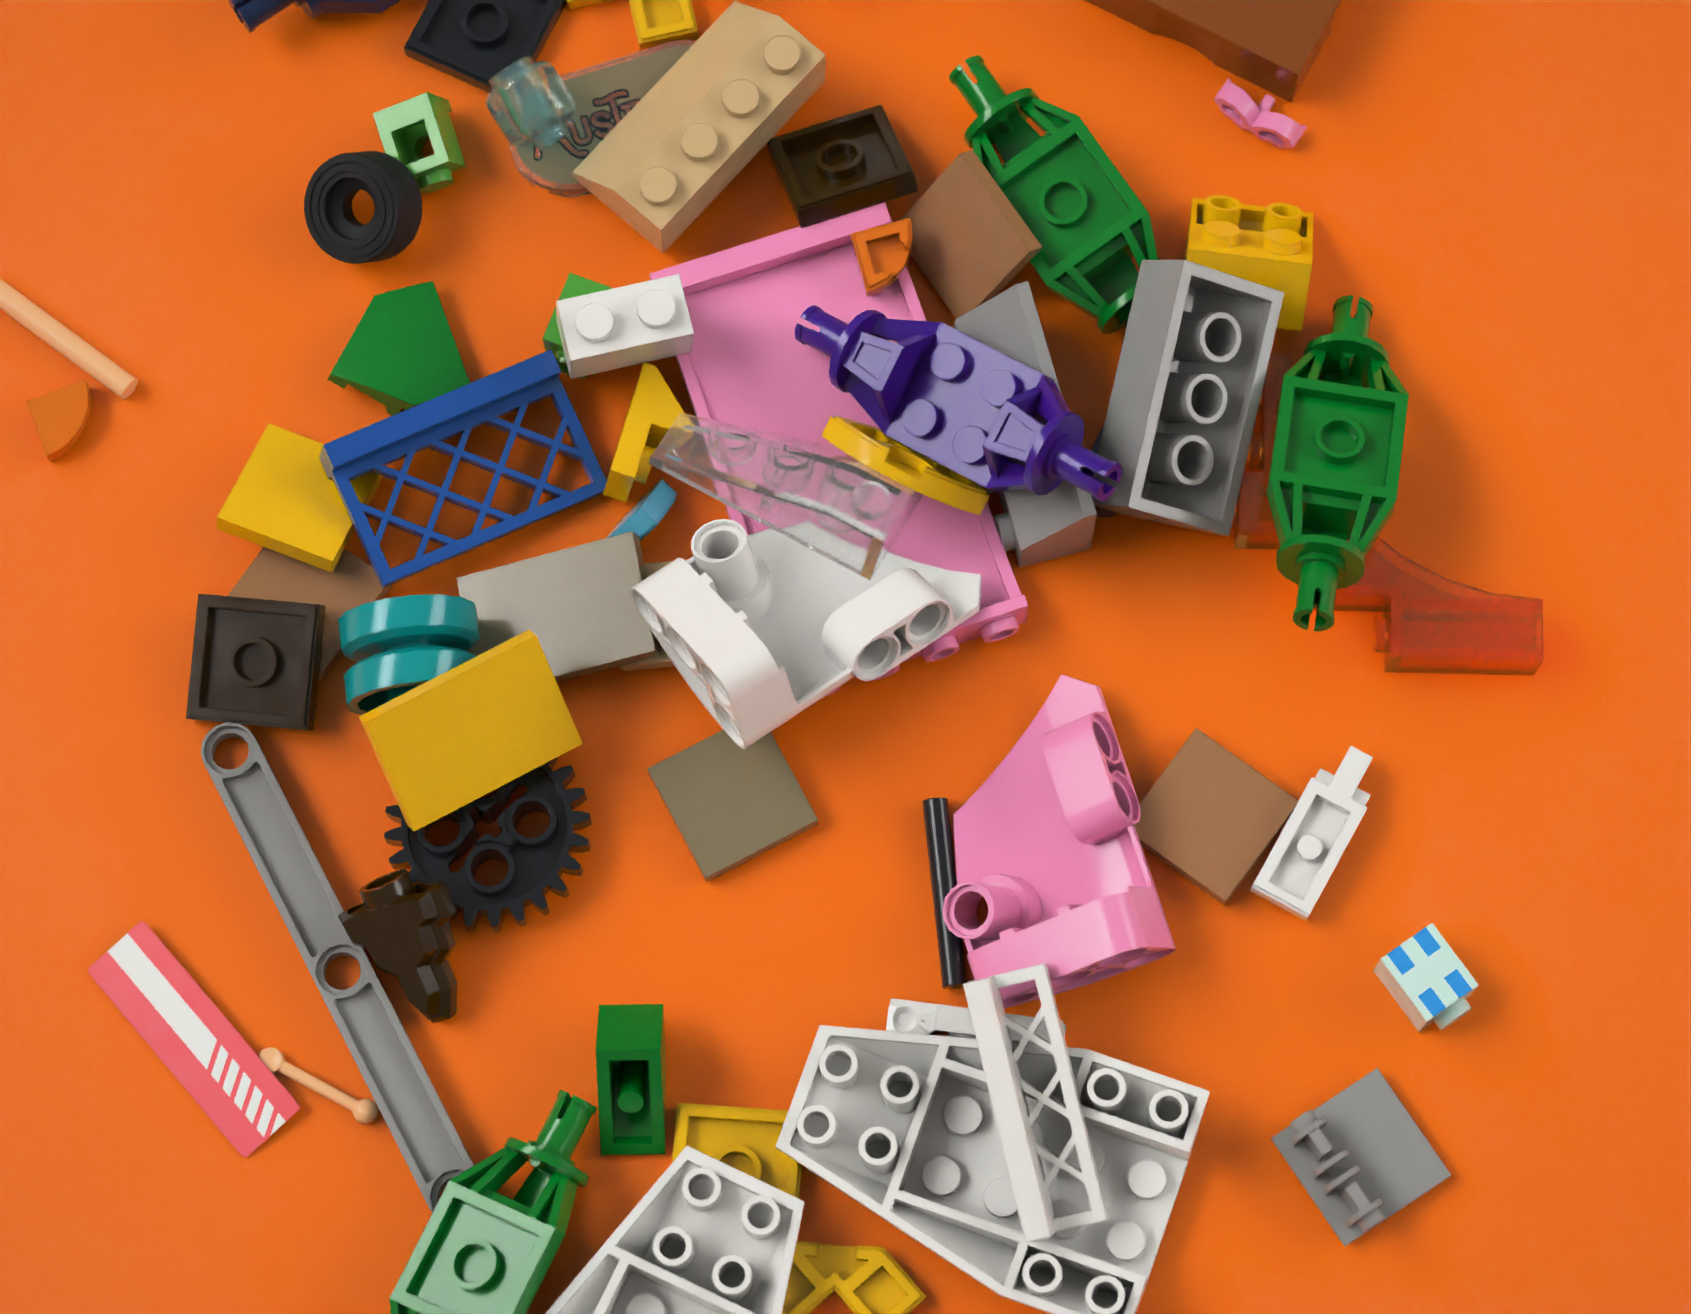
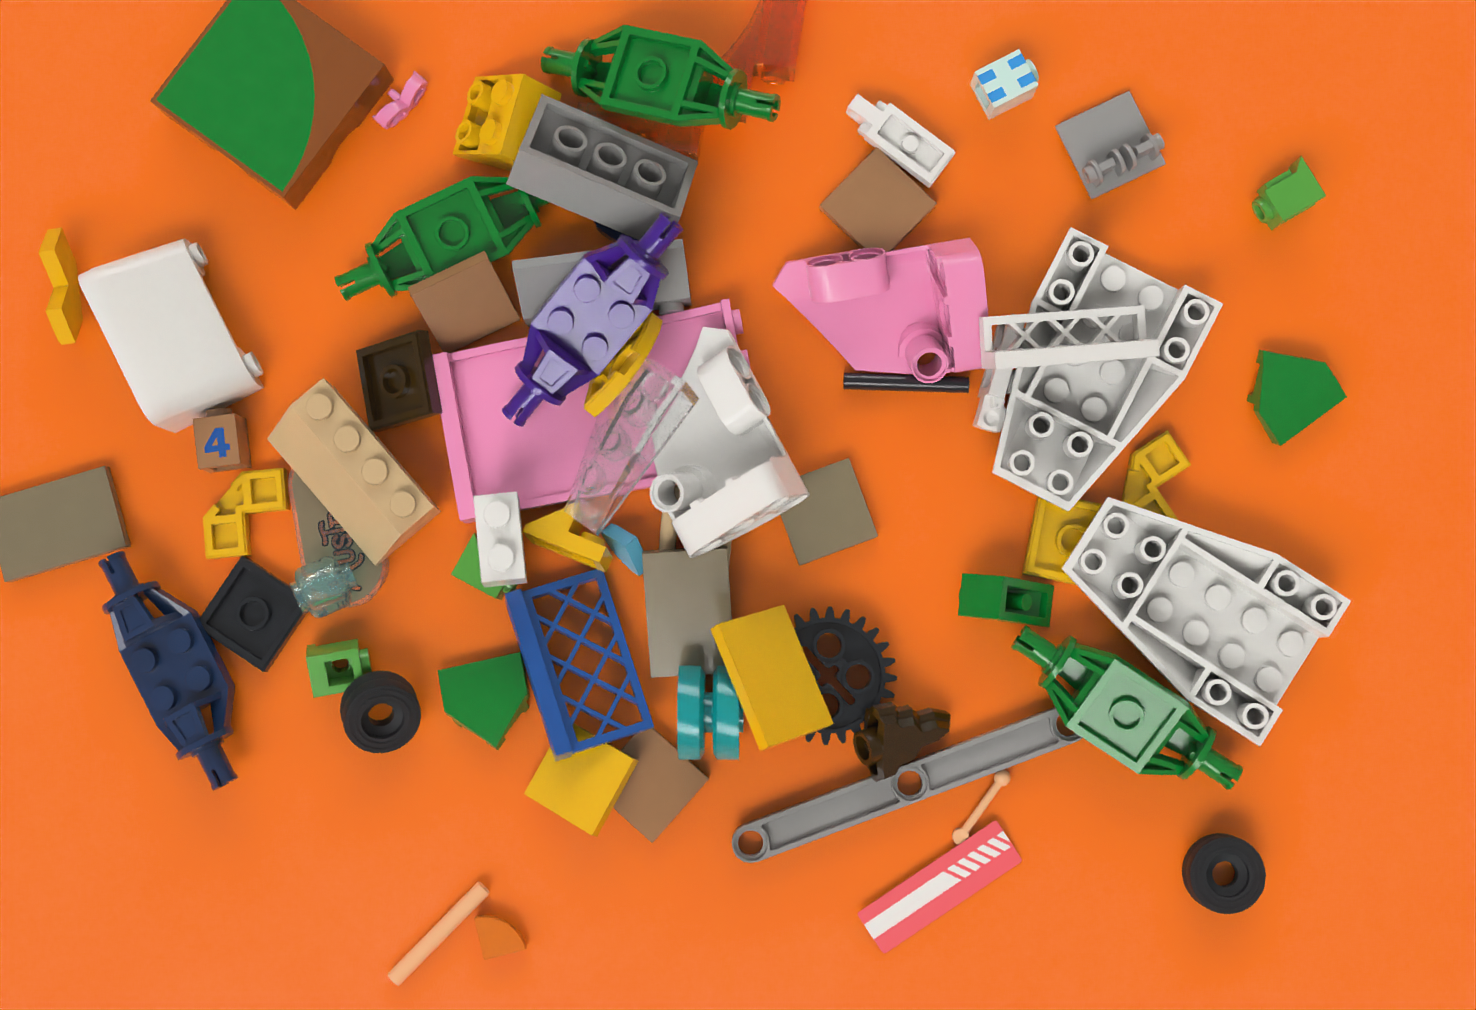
camera: 80 degrees left, 10 degrees up
dark brown tile [186,594,326,731] -> none
orange tile [850,218,913,297] -> none

